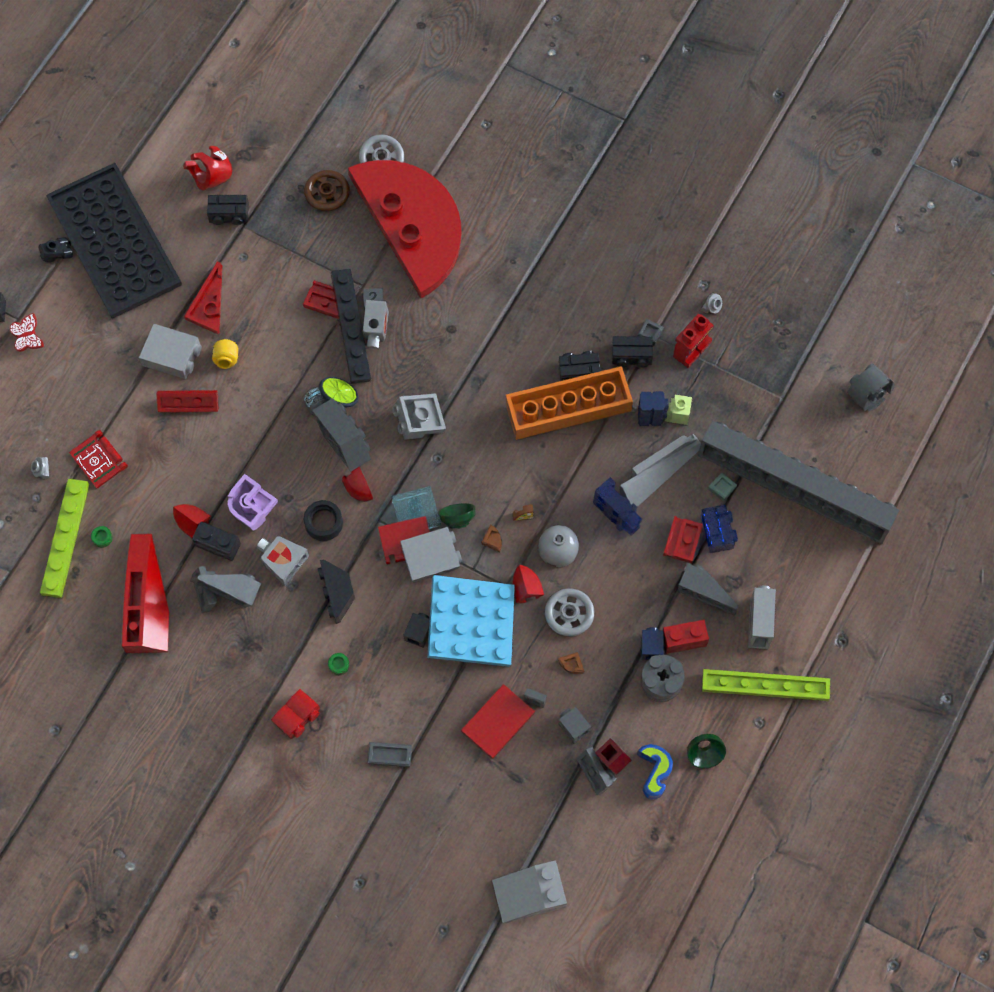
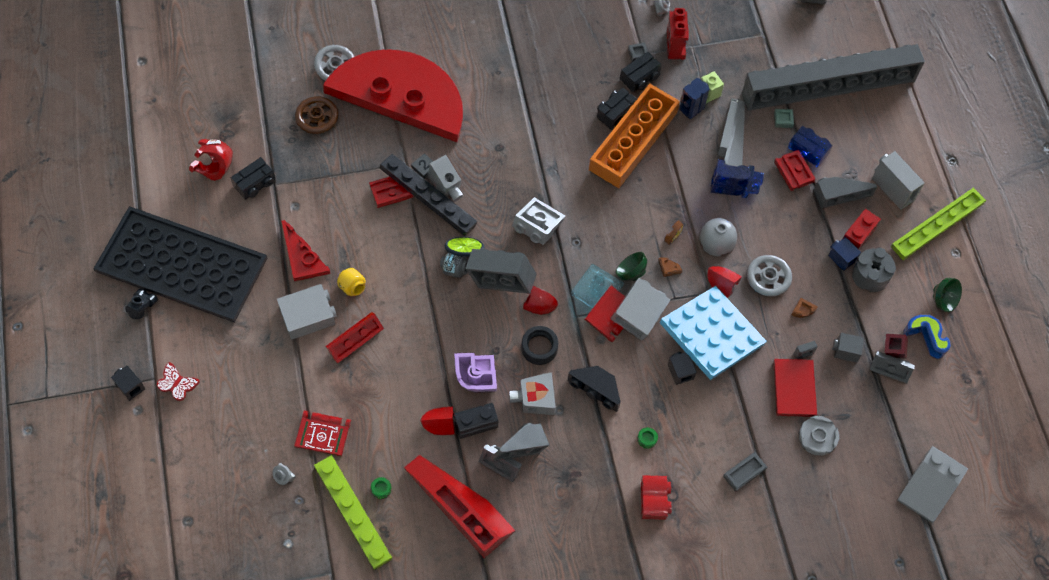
camera: 45 degrees left, 5 degrees down
none -> light grey tile [799,416,839,456]

